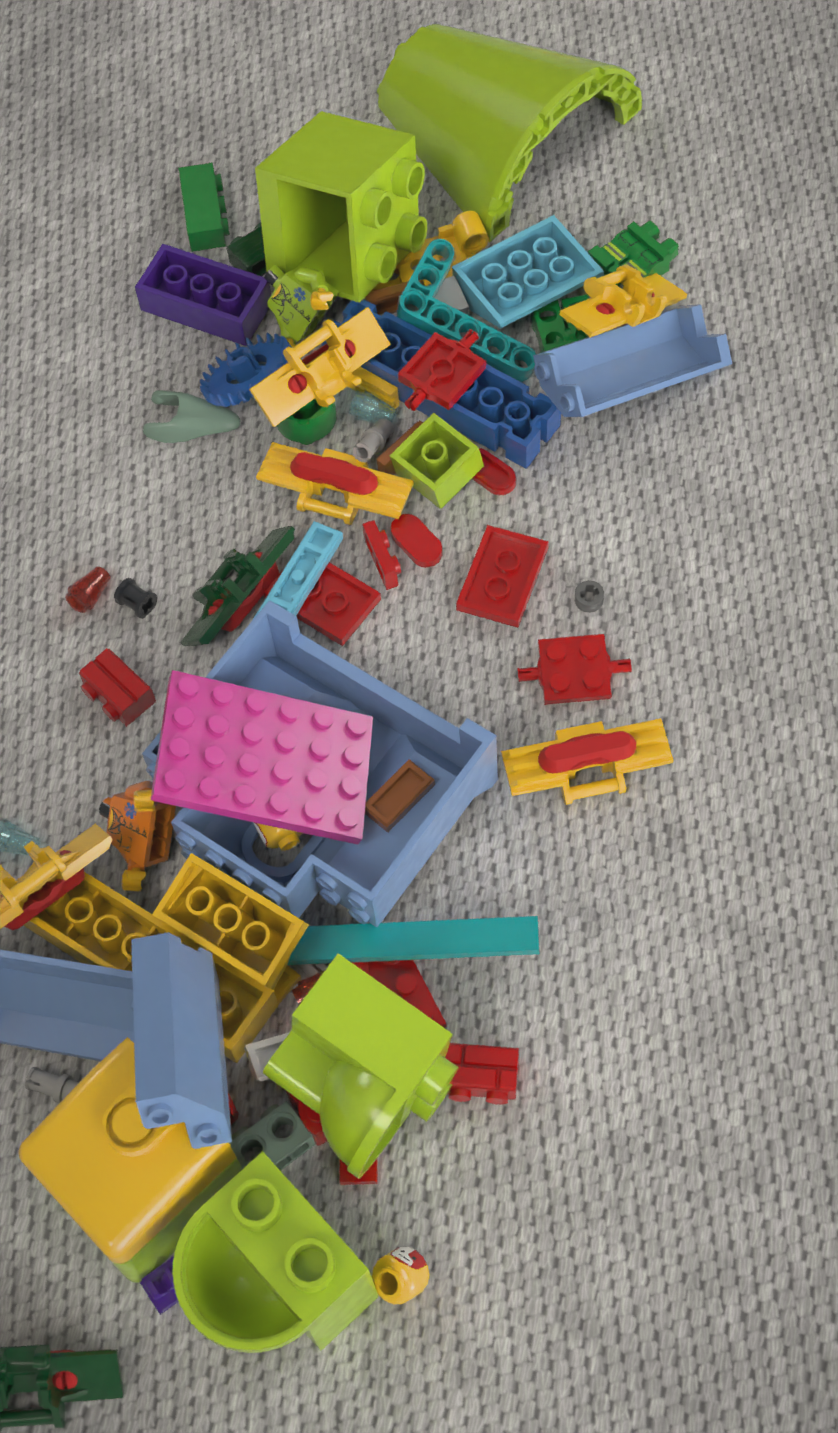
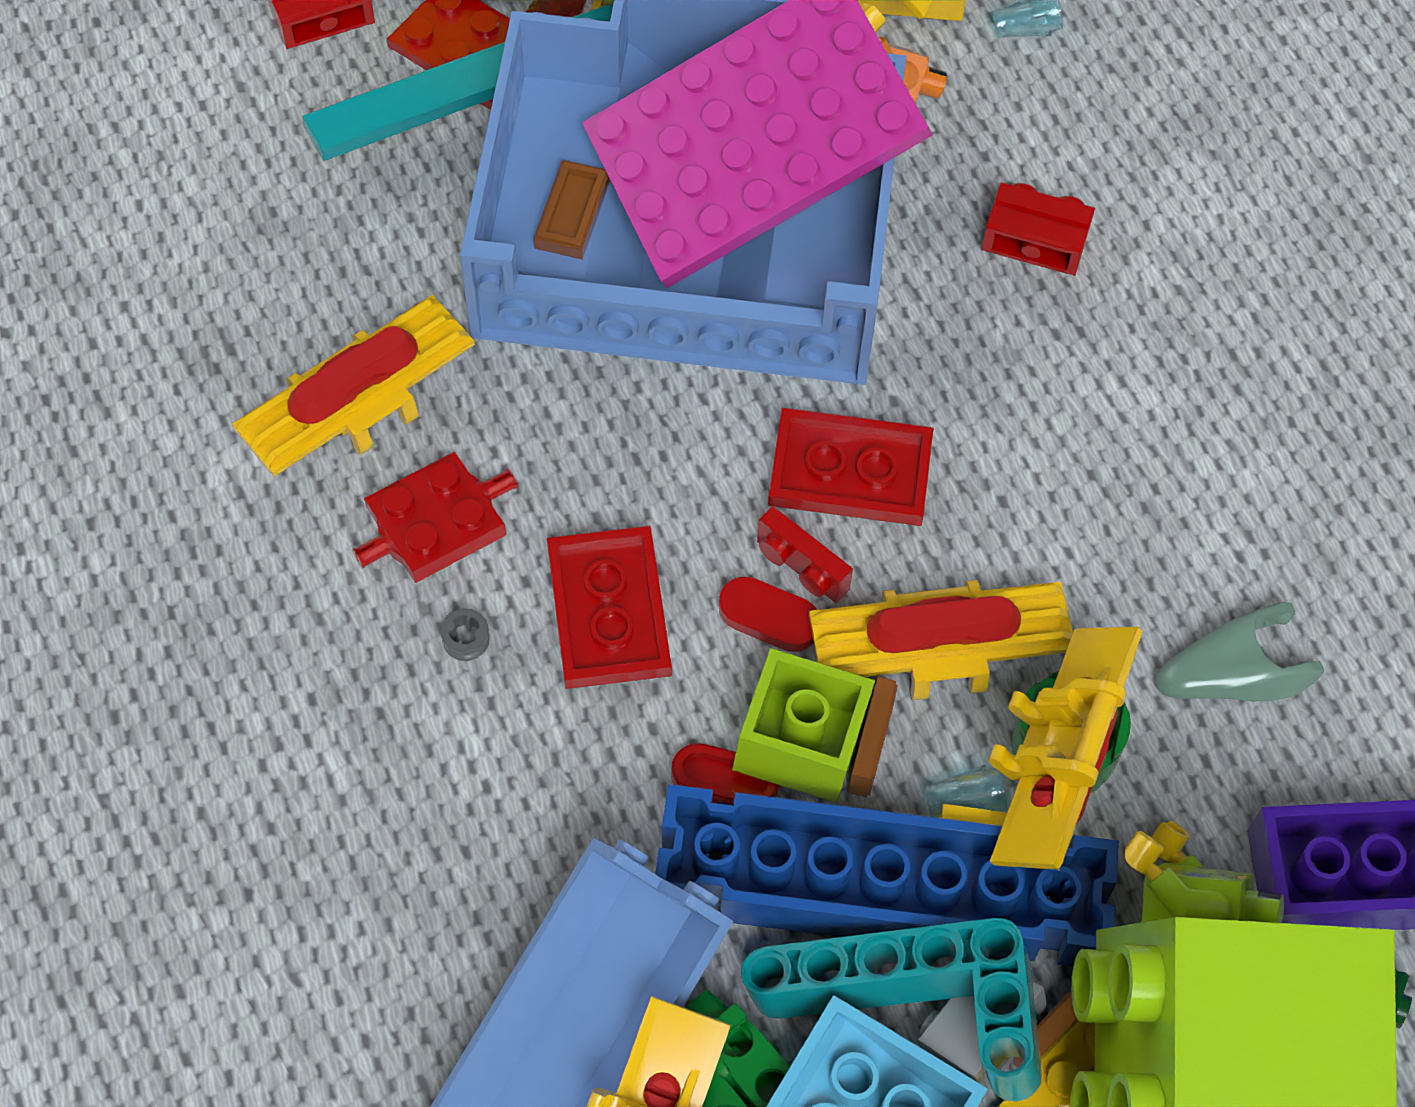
camera: 145 degrees right, 0 degrees up
clear red cone [65,566,111,613] -> none
black bush [114,578,157,619] -> none
dark green piece [180,526,295,646] -> none
blue gear [200,333,292,407] -> none
medium azure plate [253,521,343,619] -> none
light grey pin [353,418,394,462] -> none
red plate [398,329,486,411] -> none

